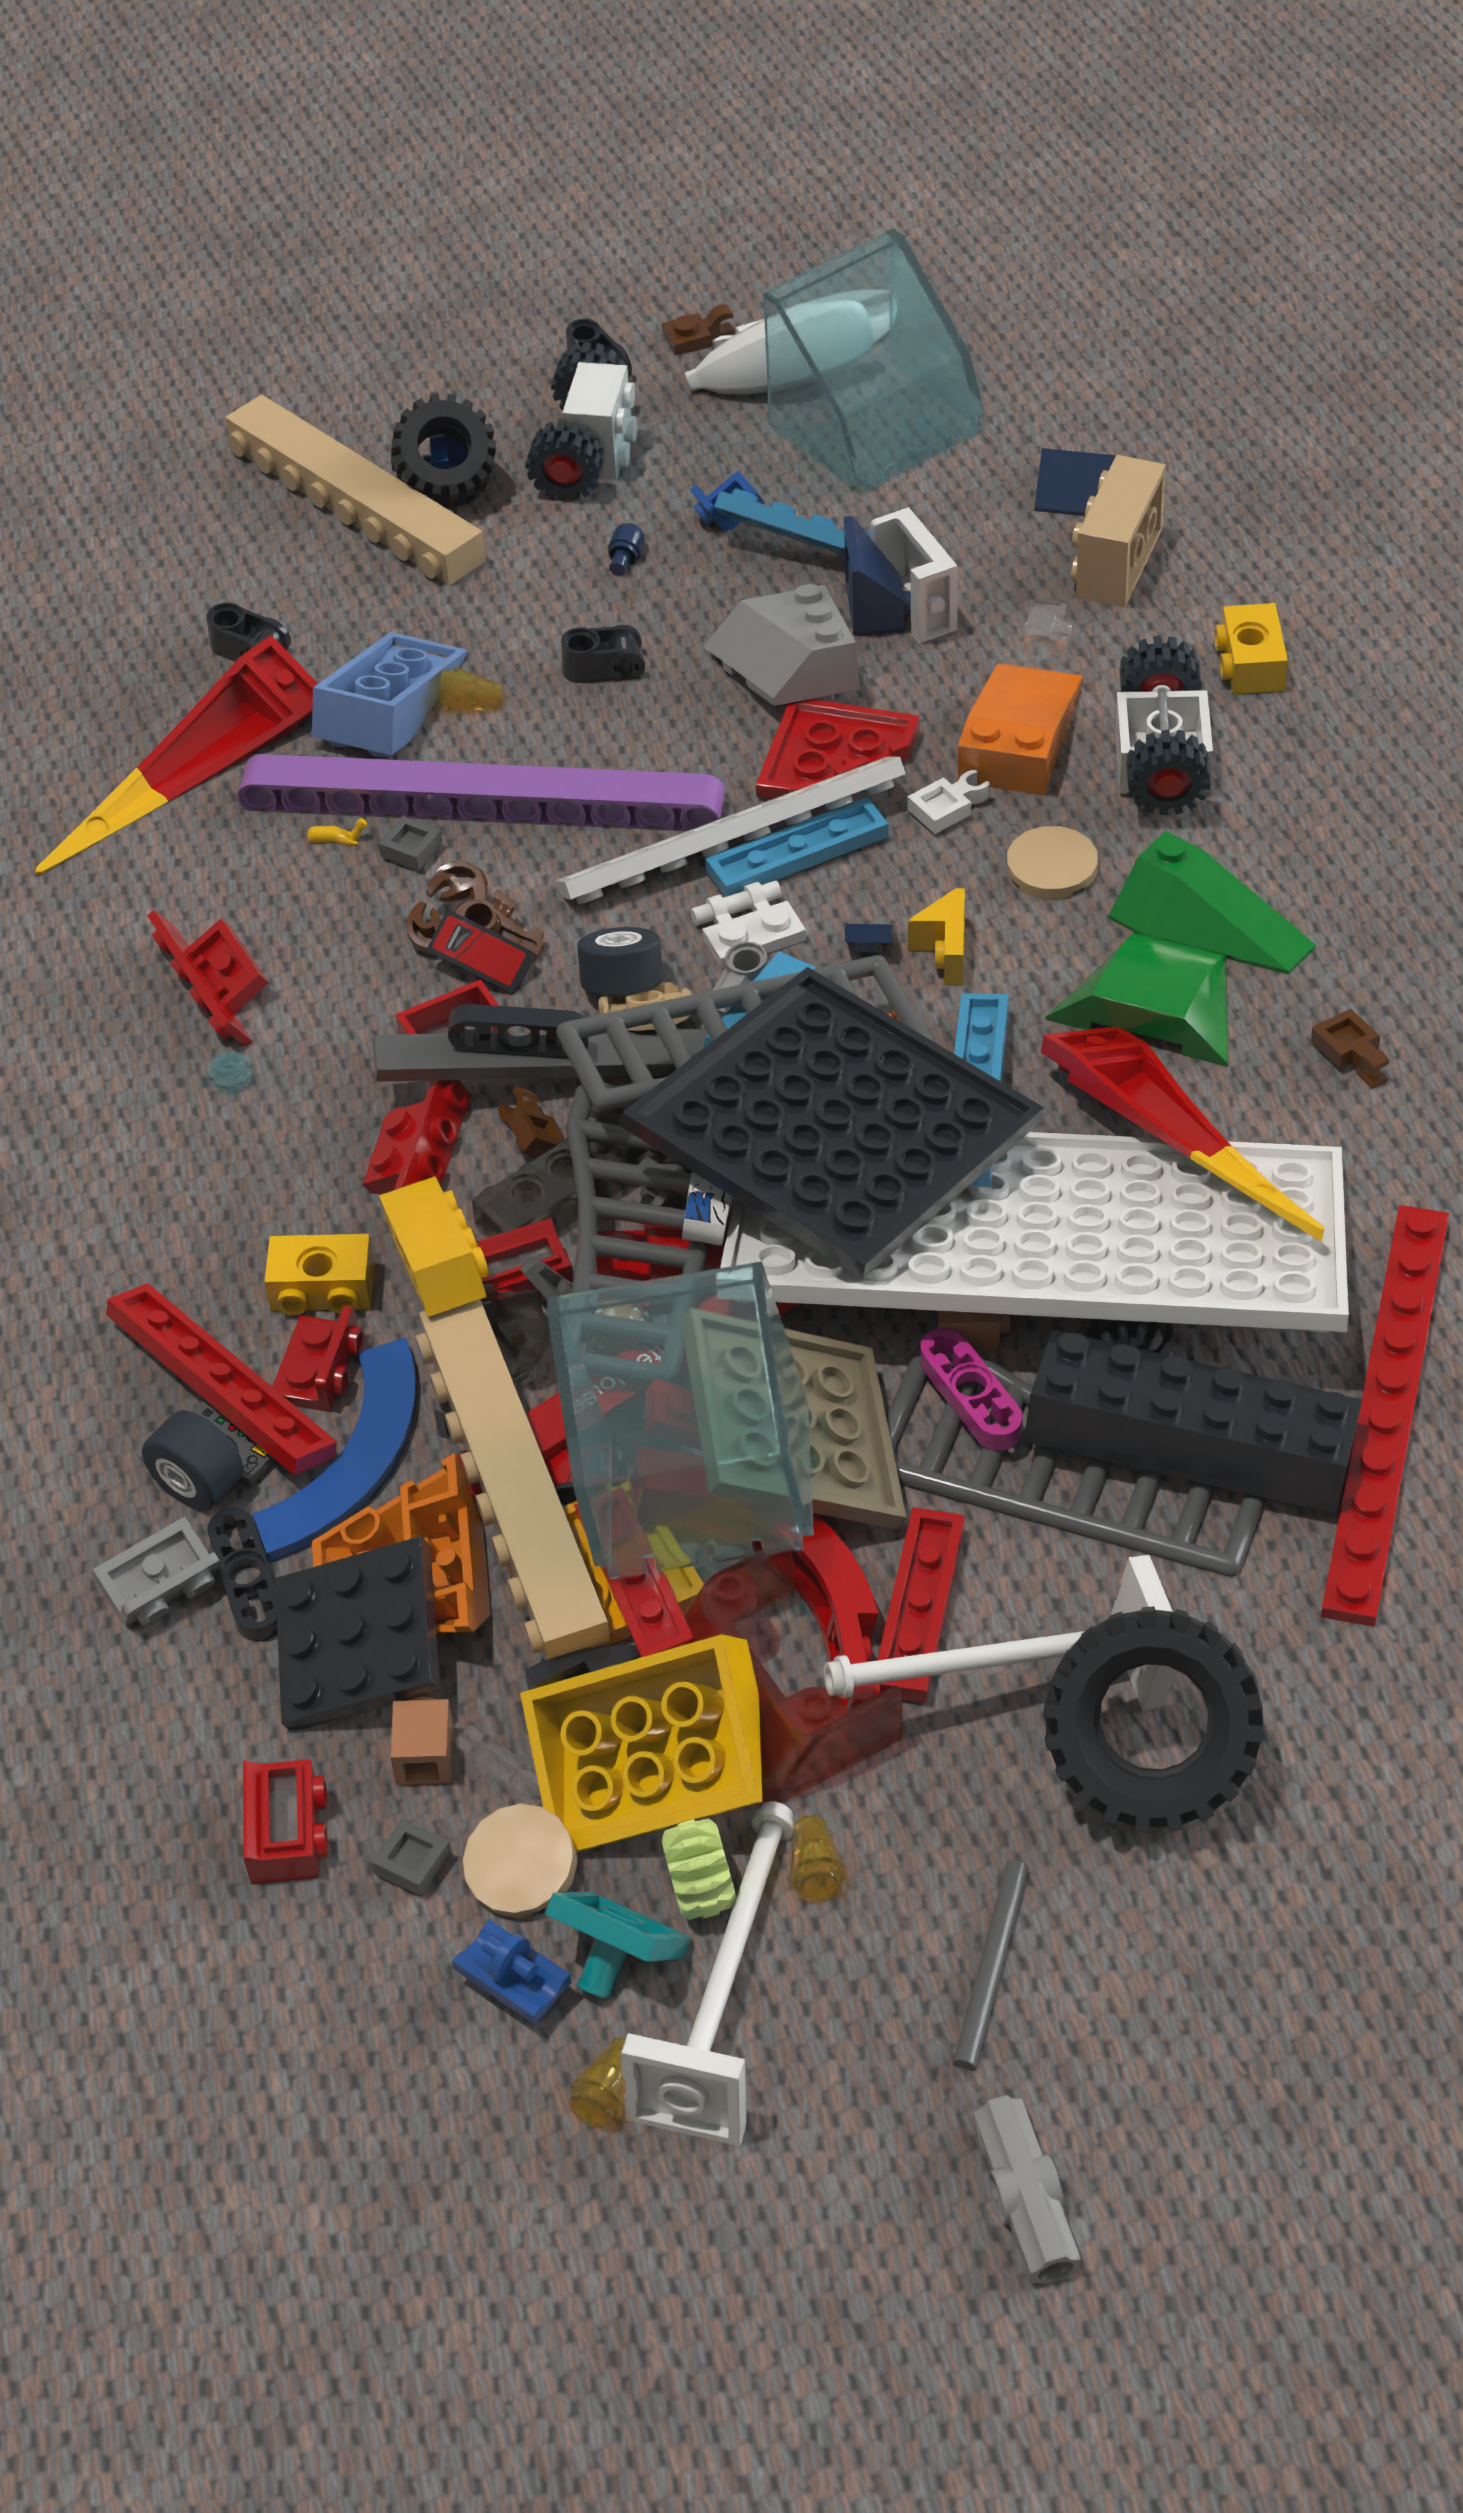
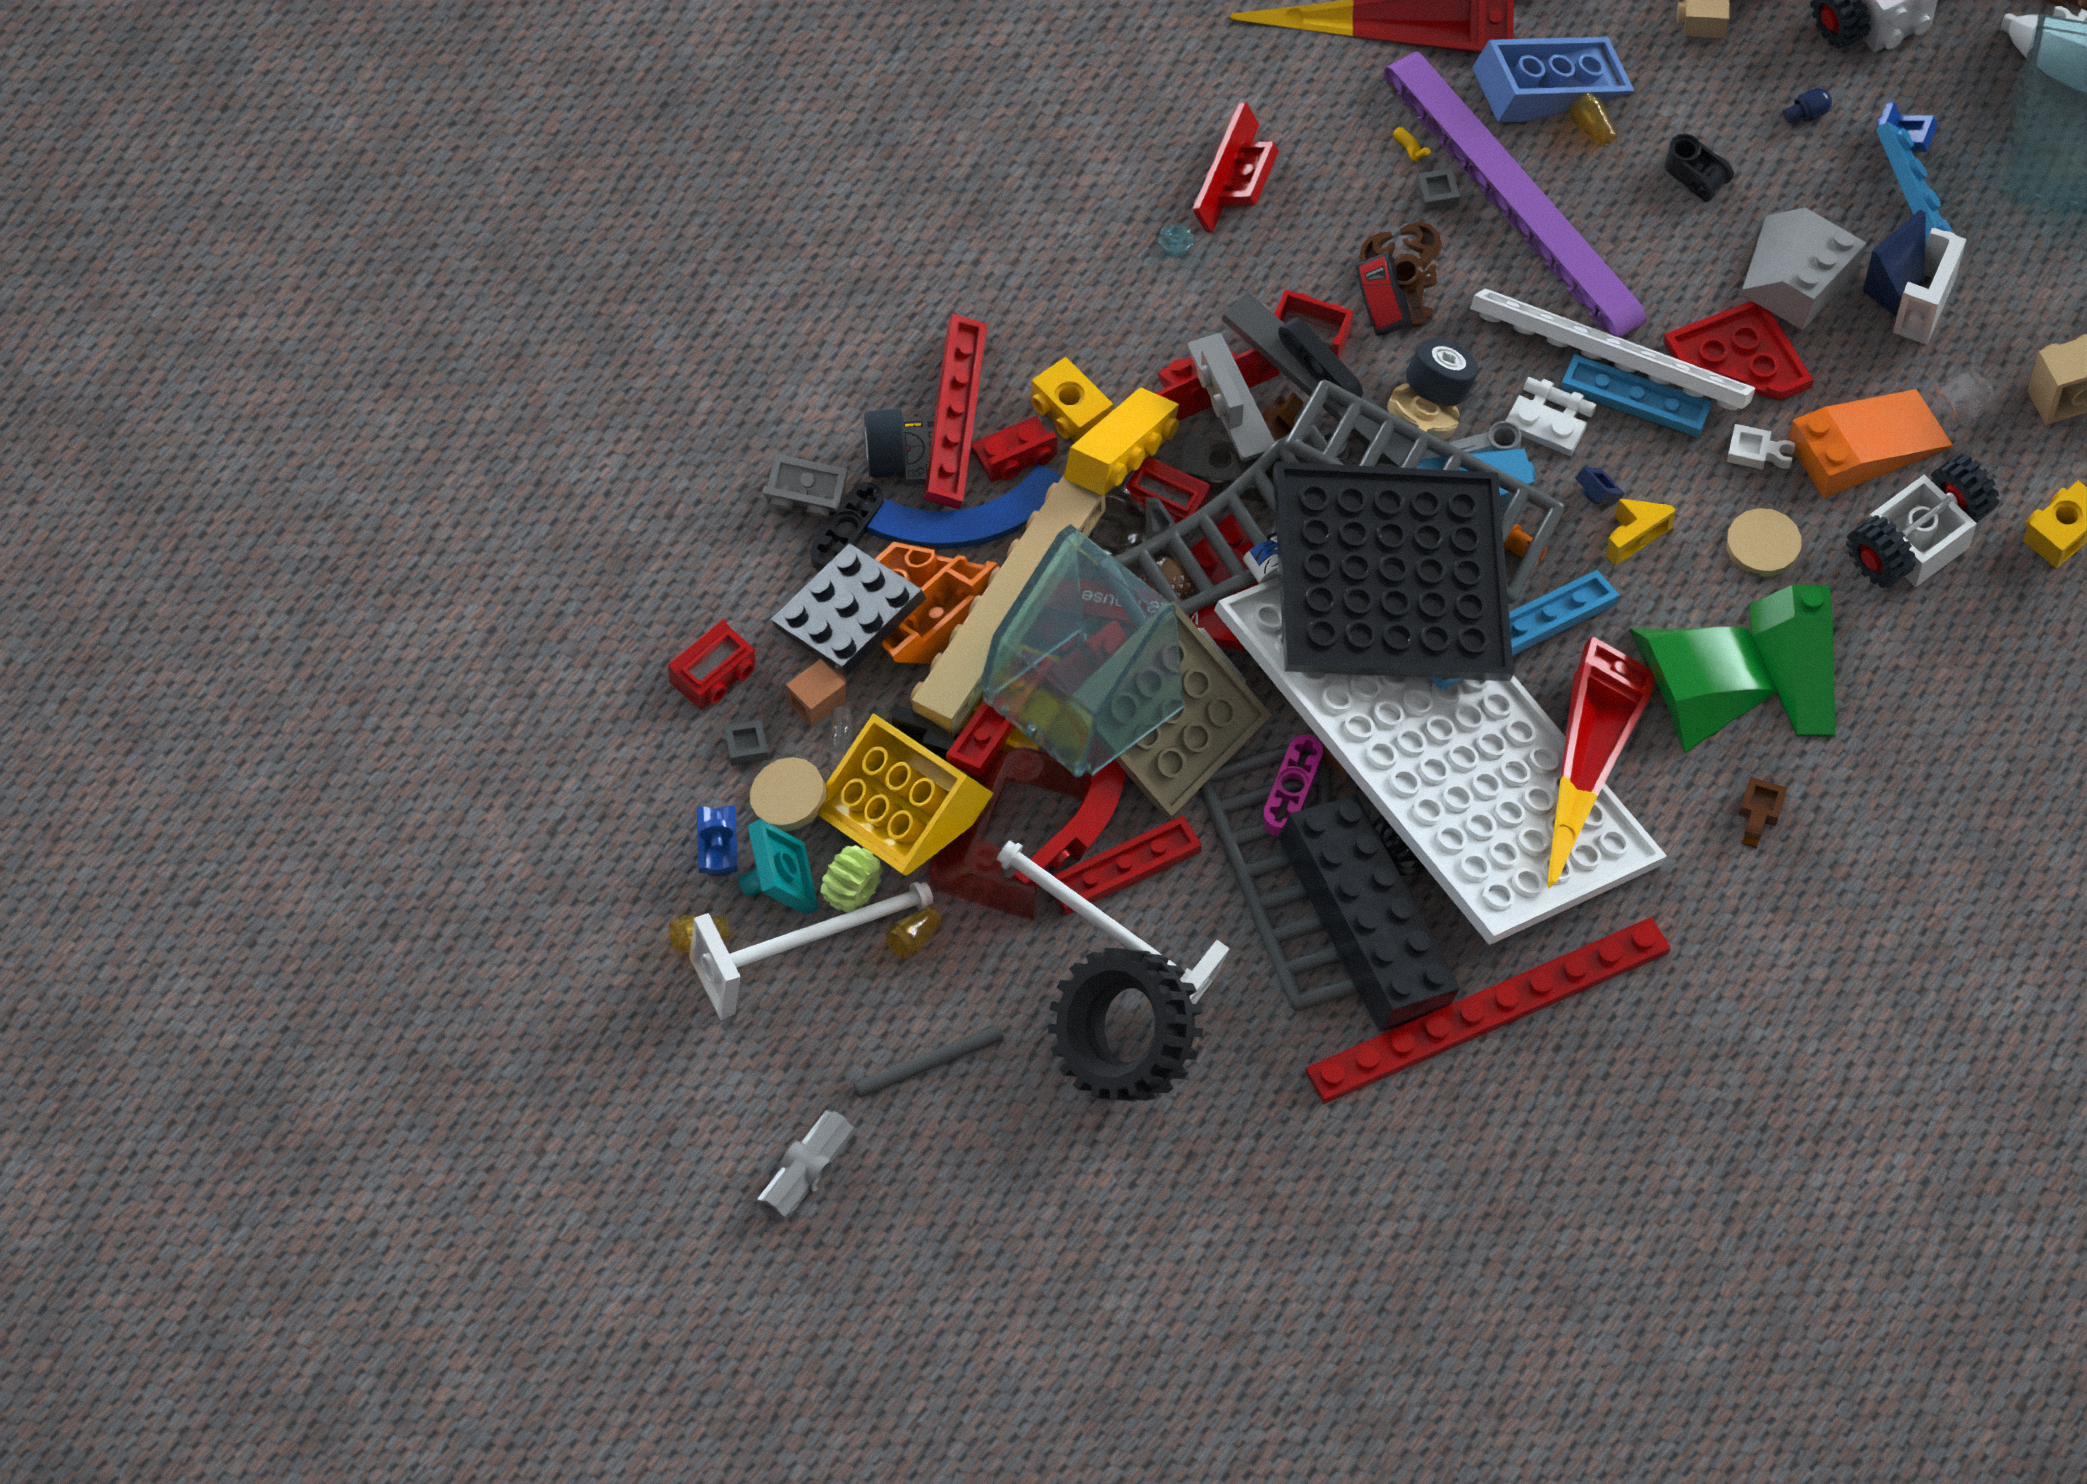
camera: 45 degrees right, 10 degrees up
none -> light grey bracket [1187,333,1275,461]

